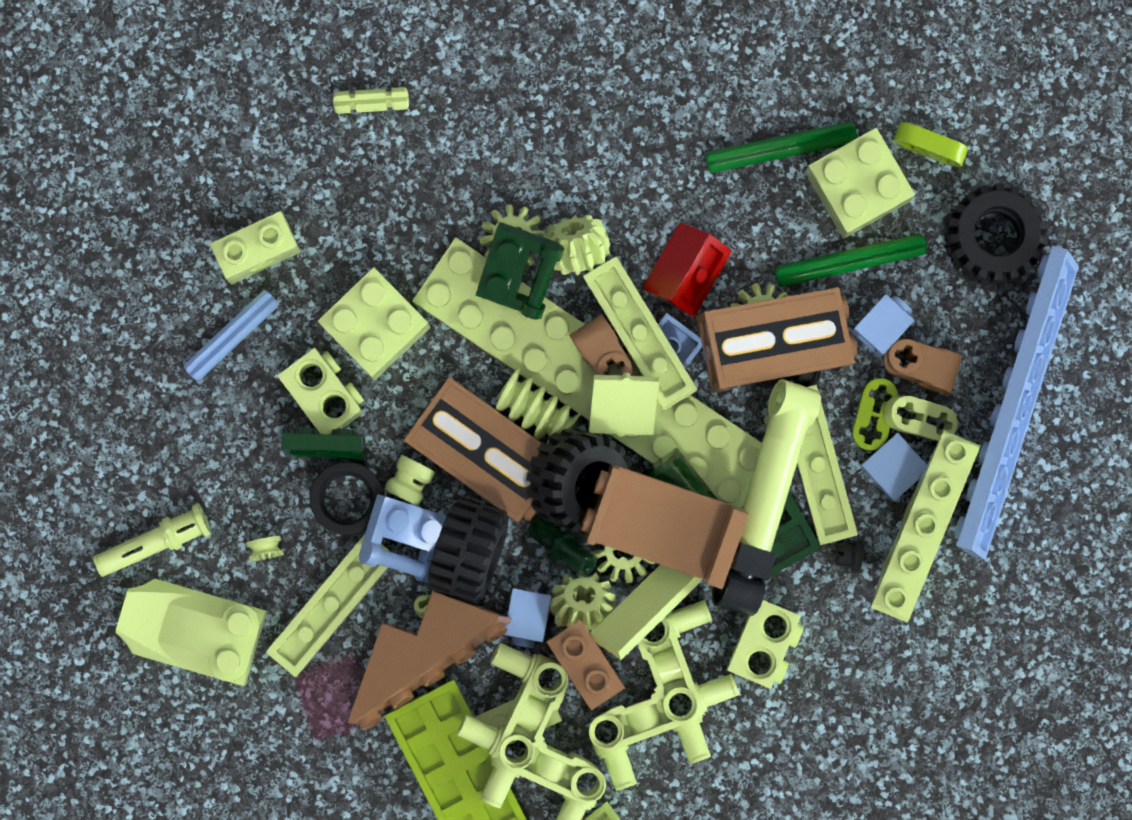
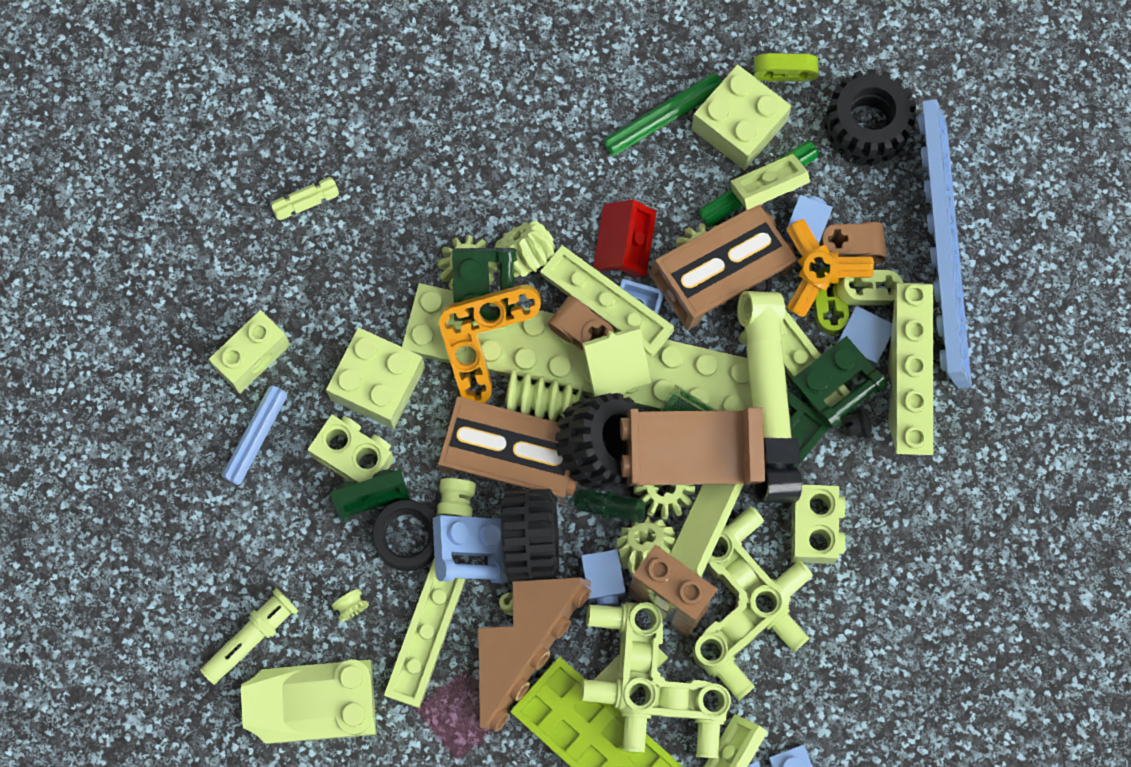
camera: 25 degrees left, 10 degrees down
none -> light orange beam [439,285,541,403]
none -> yellowish green plate [730,154,810,210]
none -> light orange bush [787,219,874,317]
none -> dark green plate [791,336,888,429]

